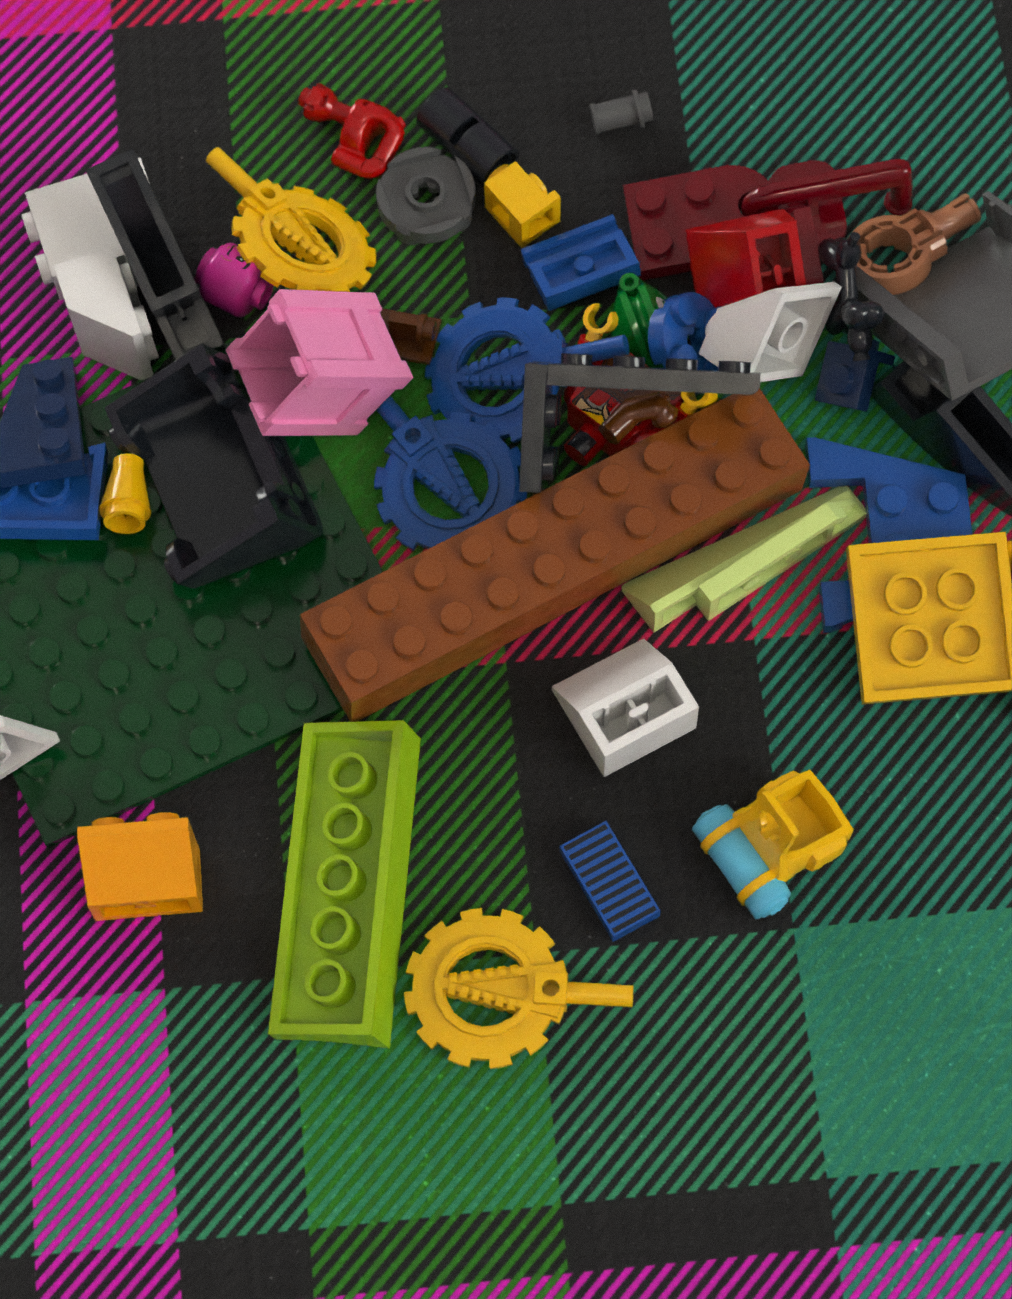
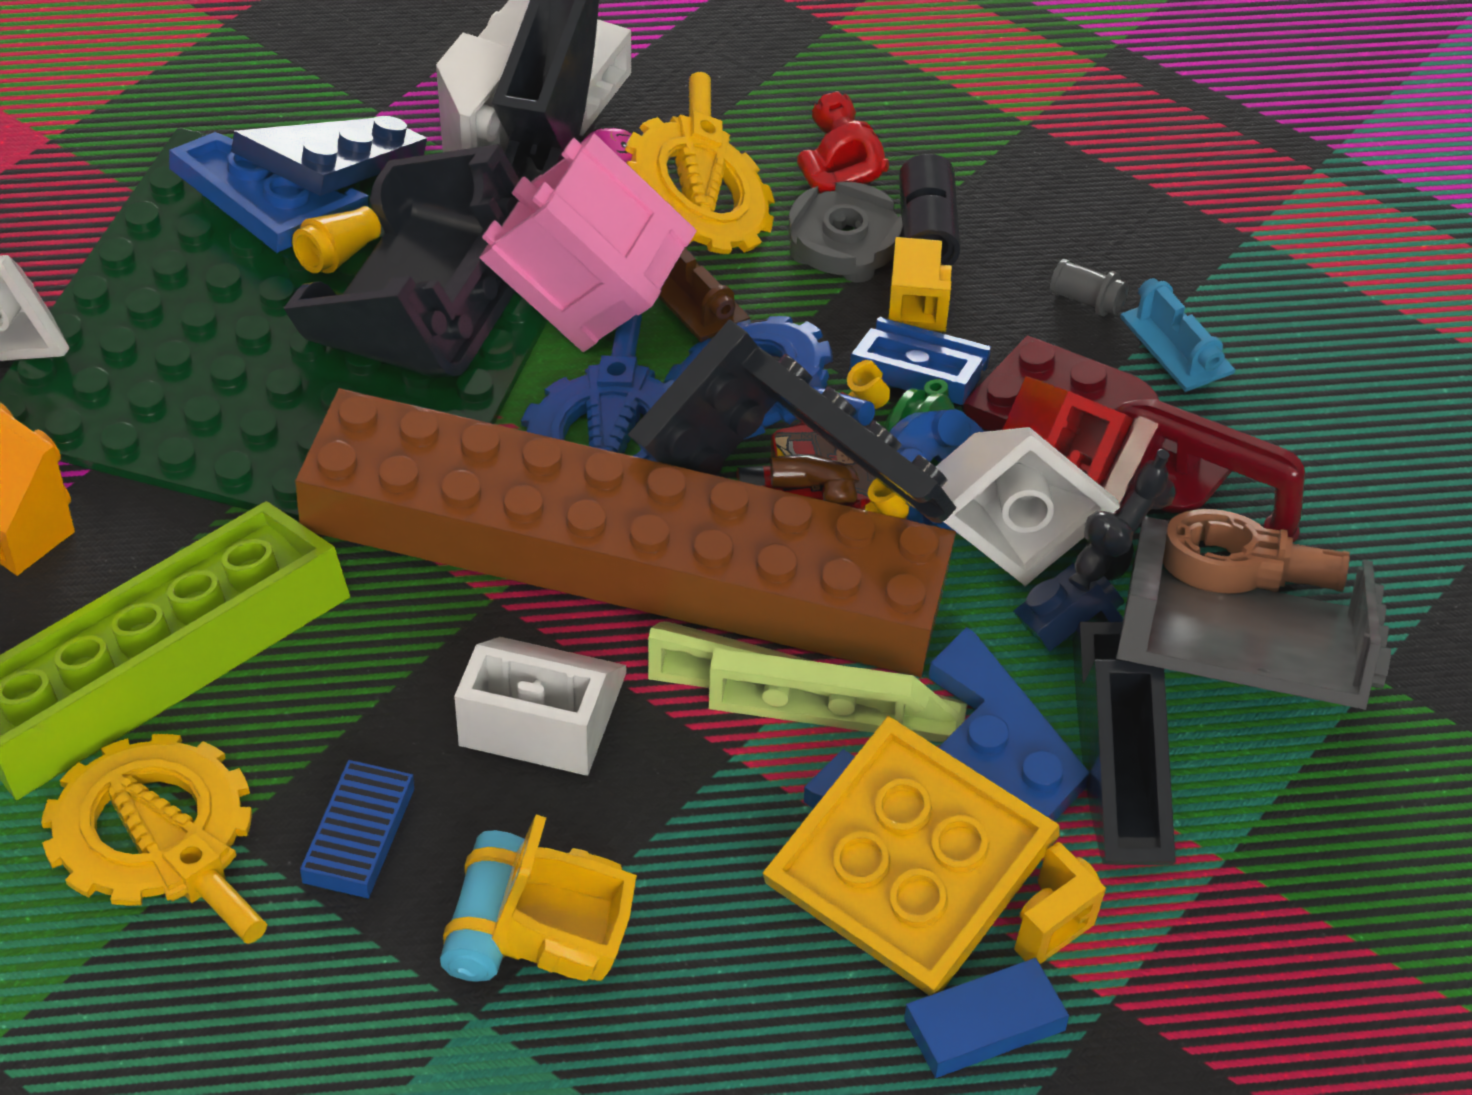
camera: 40 degrees right, 20 degrees down
none -> dark azure hinge [1120,278,1235,392]

